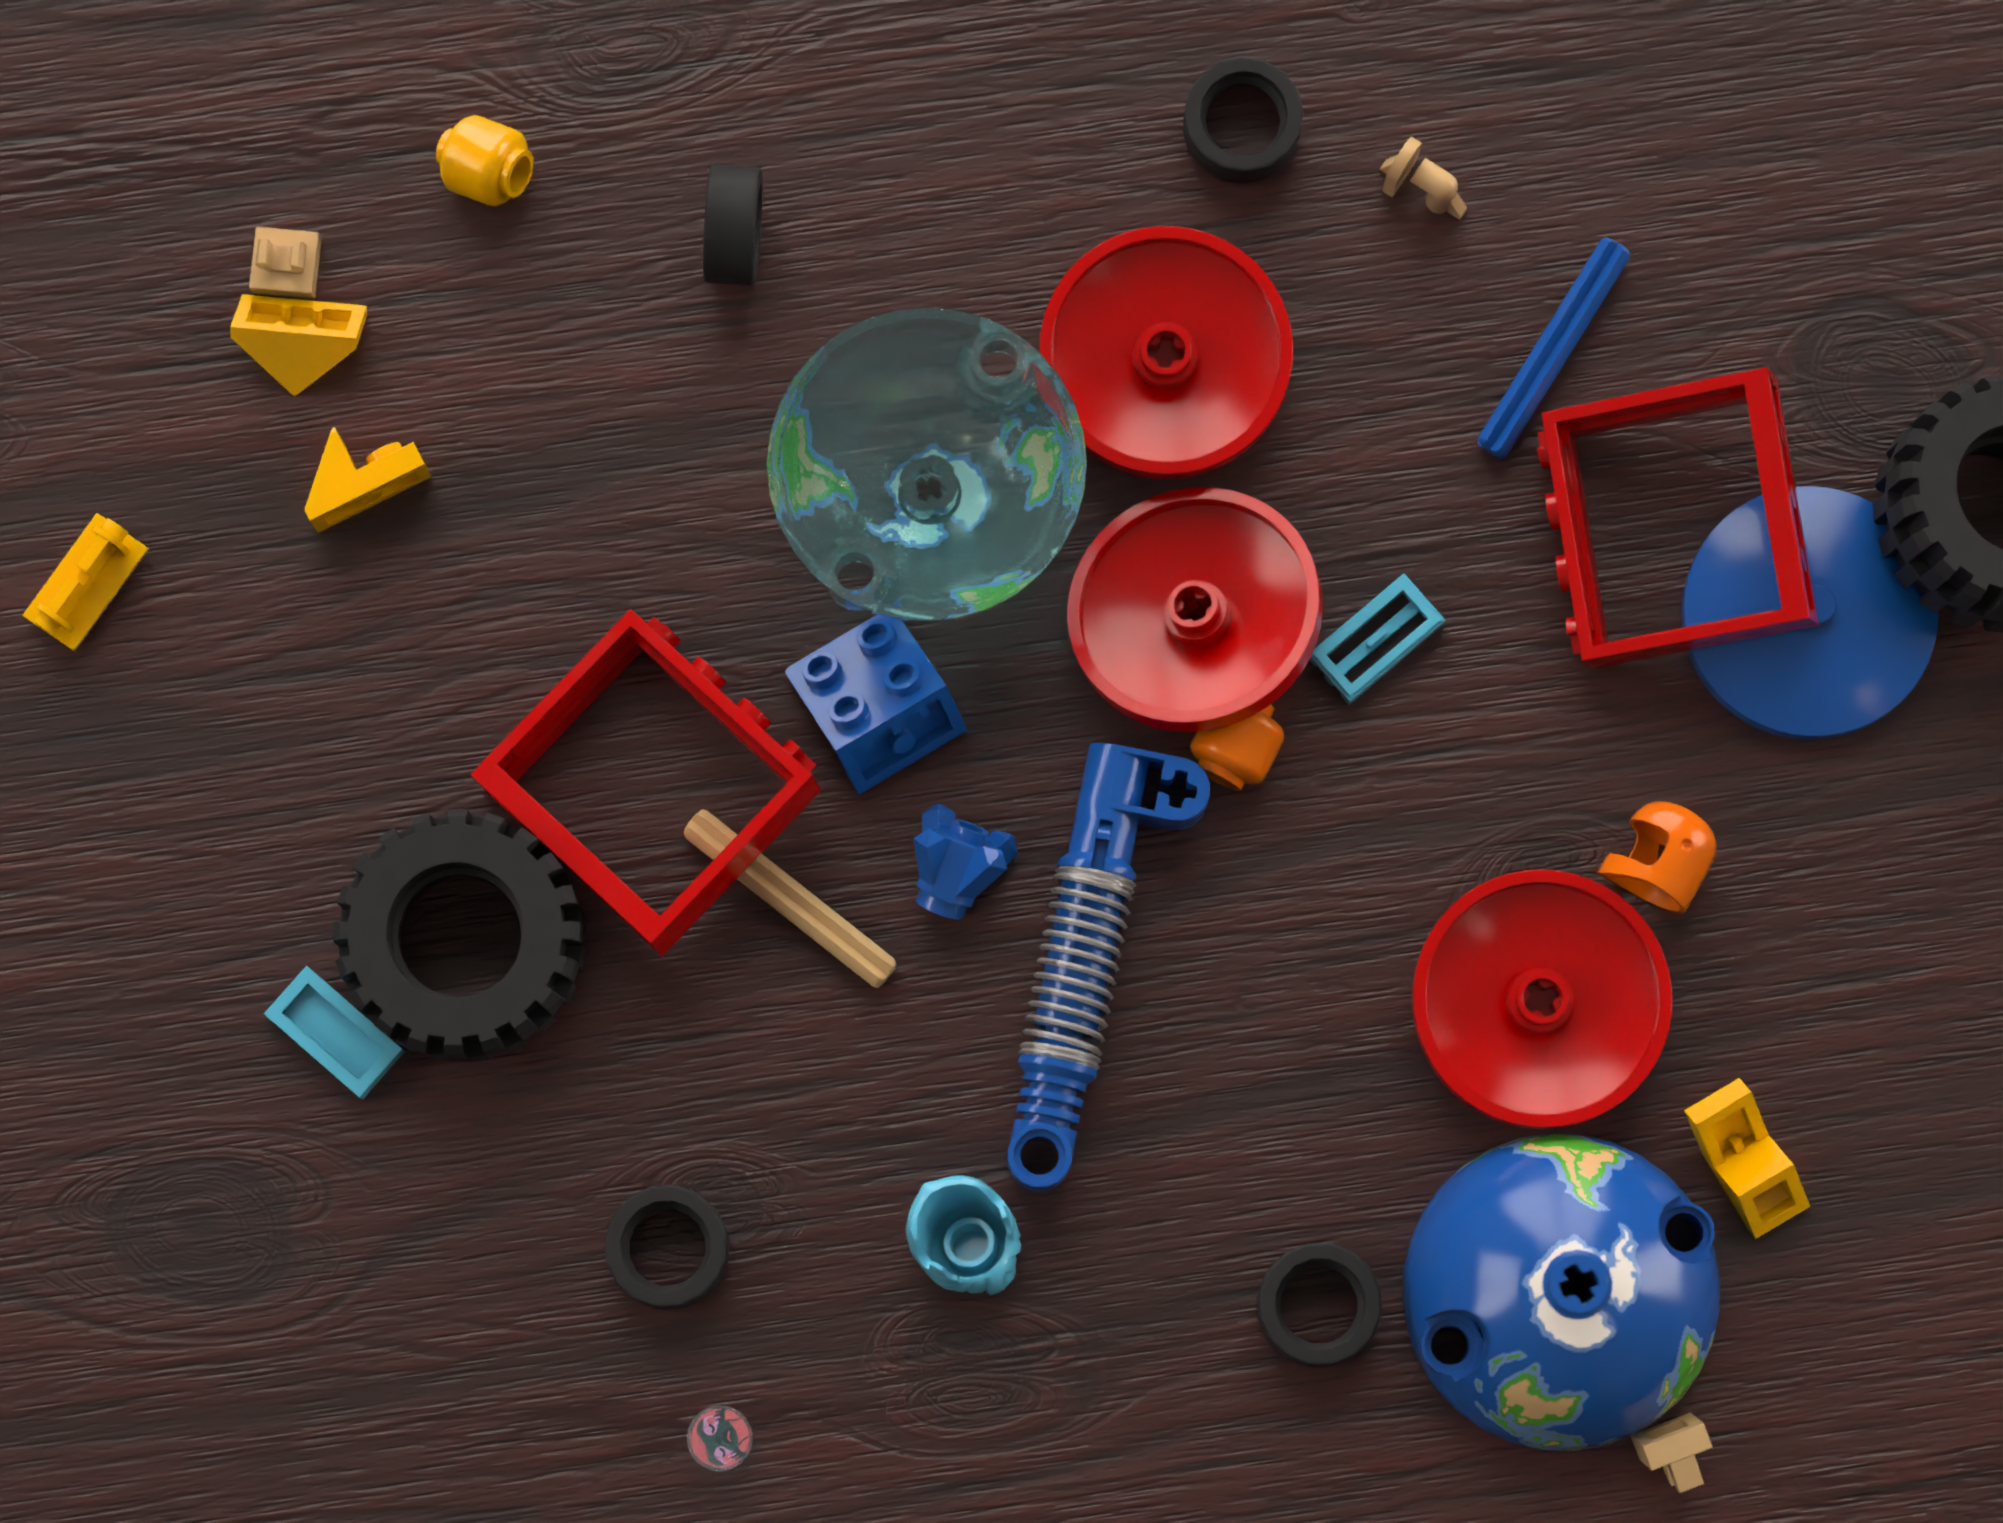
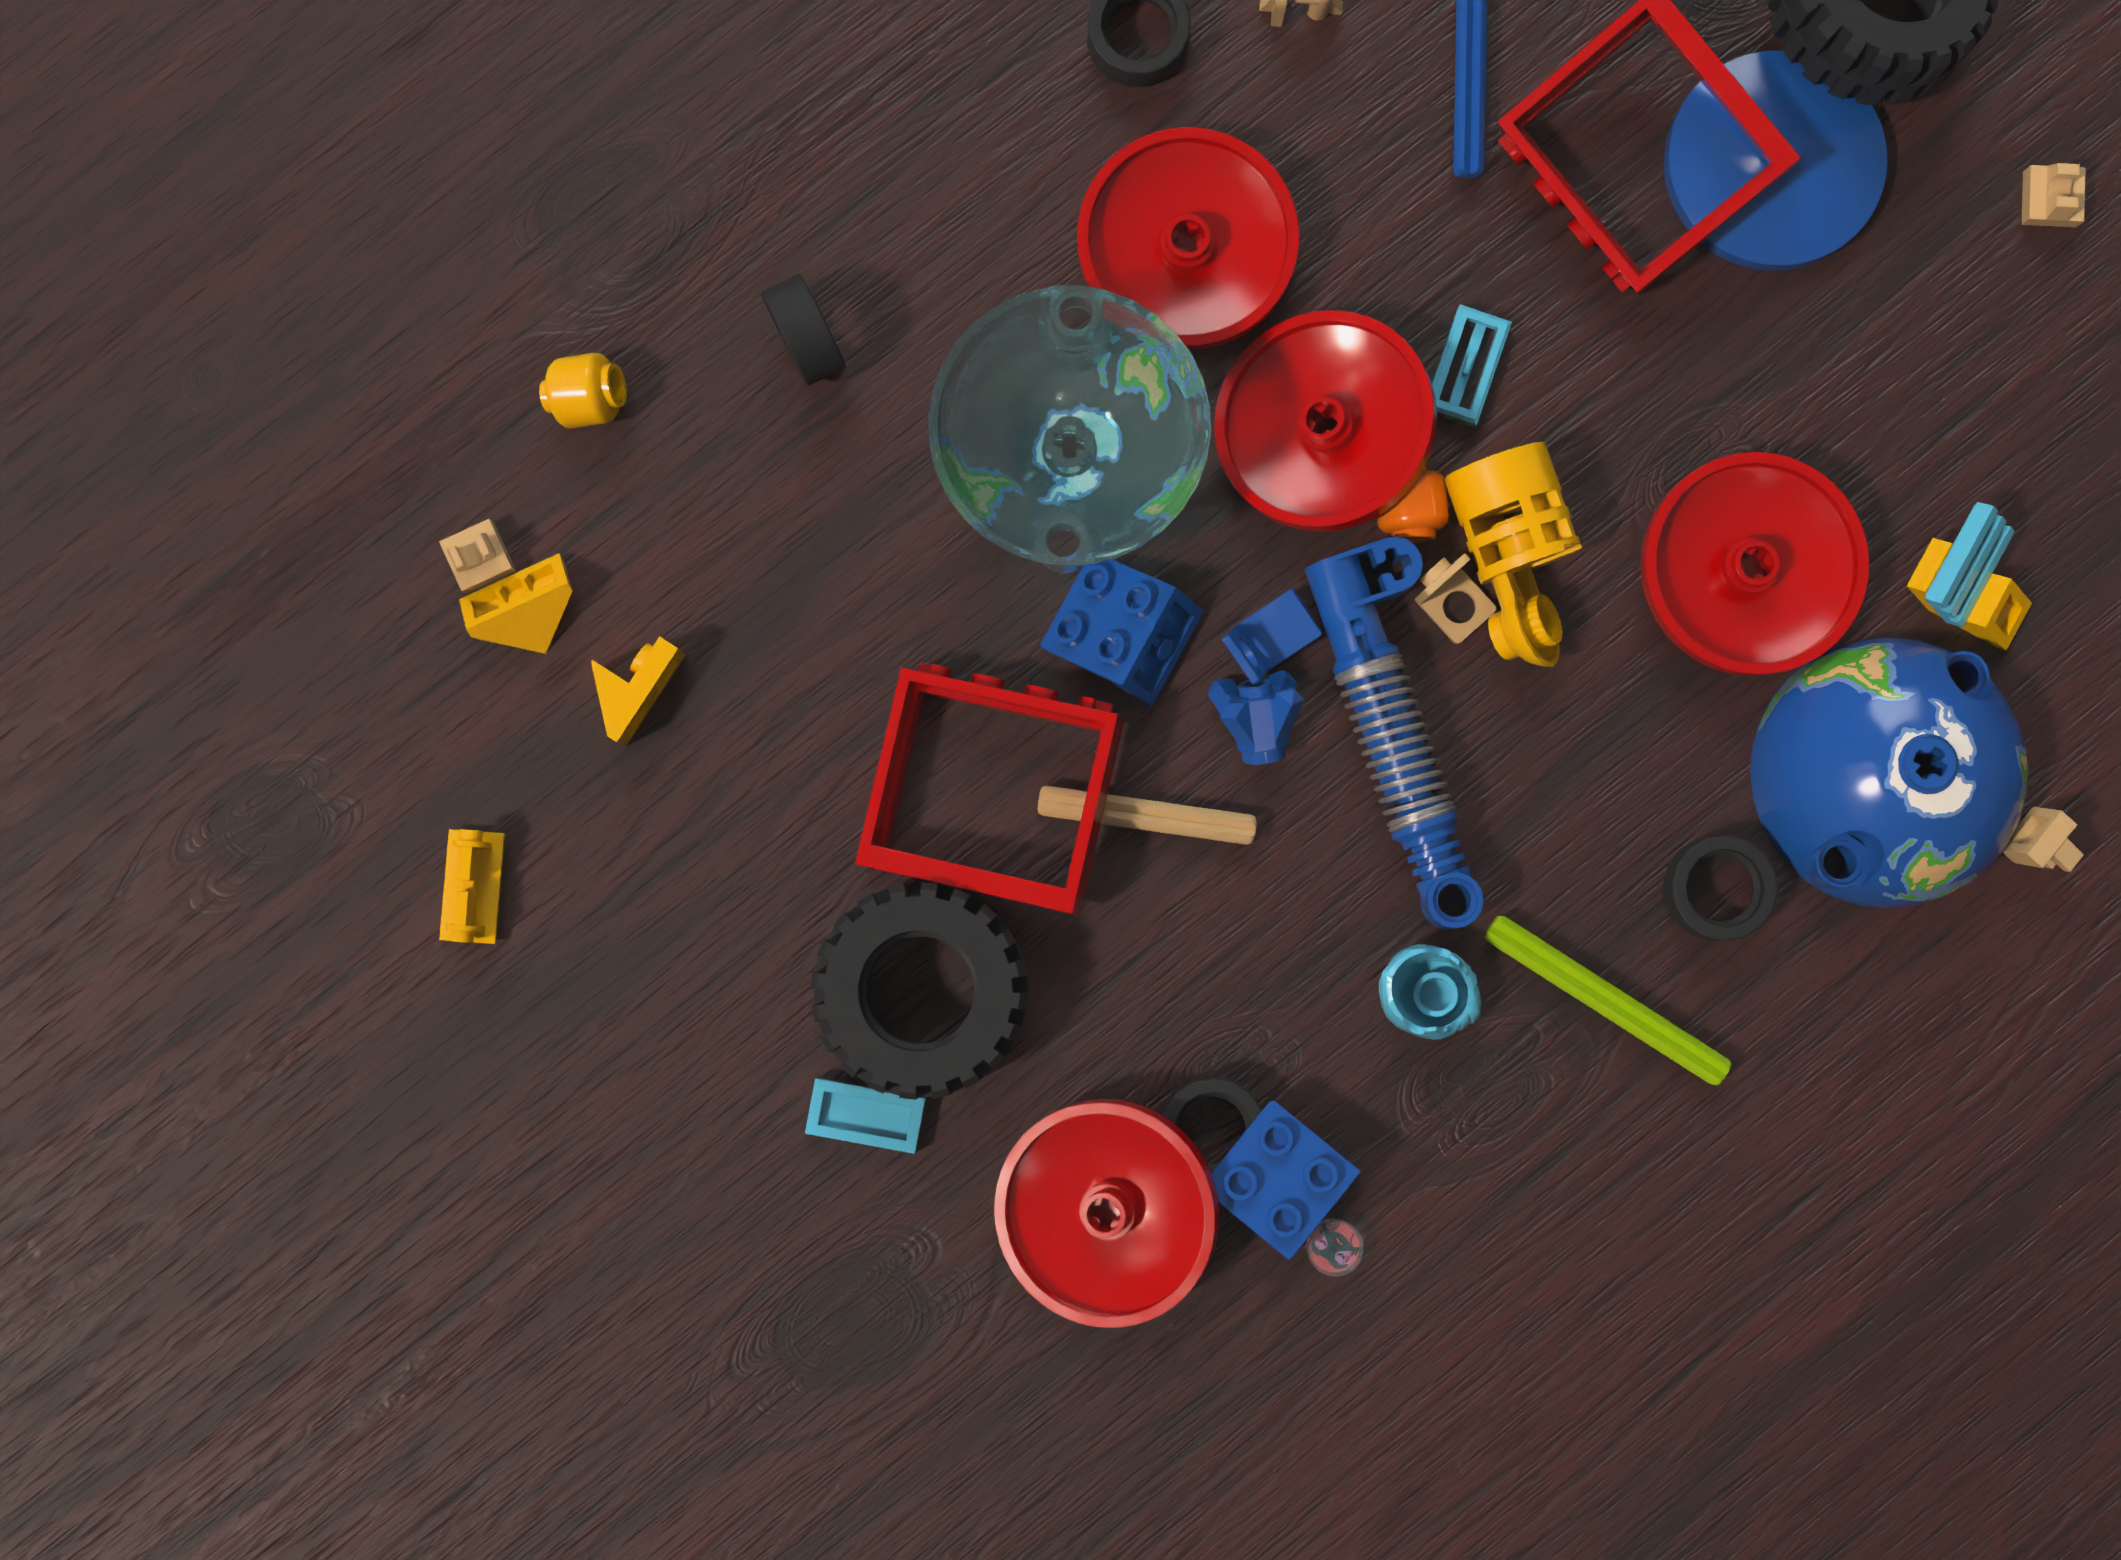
camera: 30 degrees left, 5 degrees up
orange helmet [1597,801,1717,914] -> none
none -> red dish [994,1099,1220,1328]
none -> blue bracket [1211,1101,1361,1260]
none -> blue bracket [1222,588,1323,685]
none -> tan bracket [1414,553,1496,644]
none -> yellow cylinder [1444,442,1582,667]
none -> lime axle [1484,916,1732,1085]
none -> medium azure tile [1925,502,2015,628]

